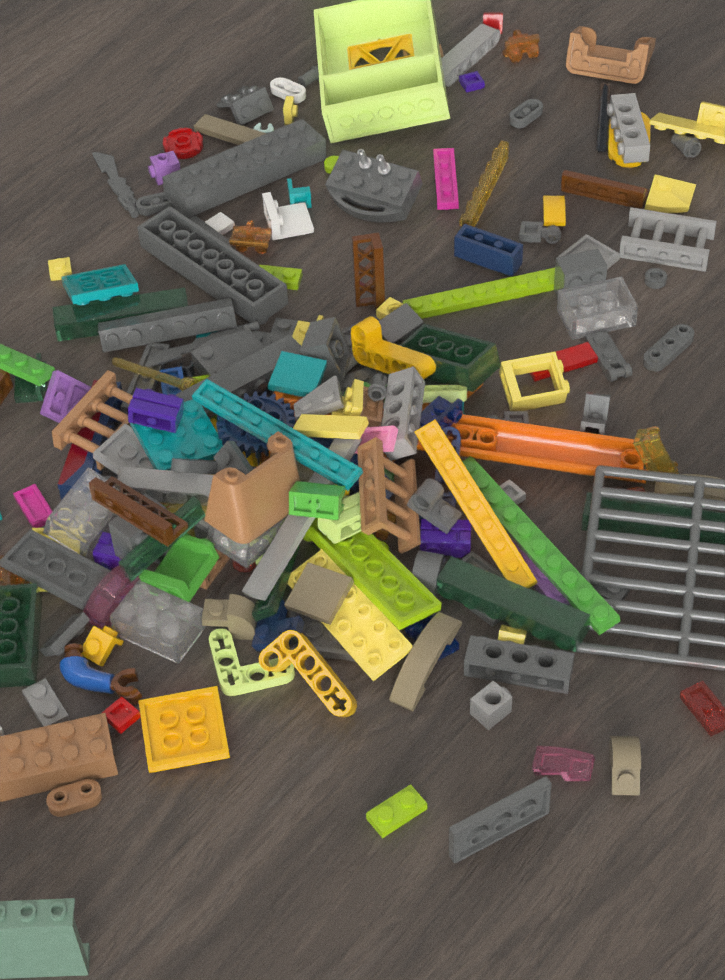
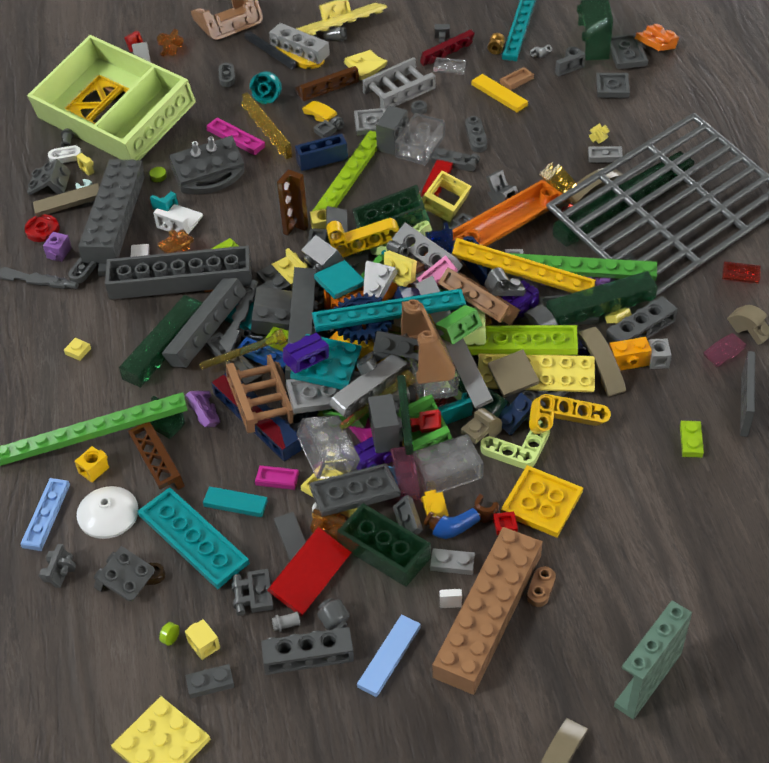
camera: 50 degrees left, 0 degrees up
teal plate [61,264,139,305] -> none
reddish brown fence [89,476,188,547] -> none
light yellow tile [293,414,369,439] -> none
none -> teal cylinder [249,71,282,104]
none -> red plate [406,409,441,433]
none -> teal hinge [438,392,473,424]
none -> light orange brick [609,337,652,371]

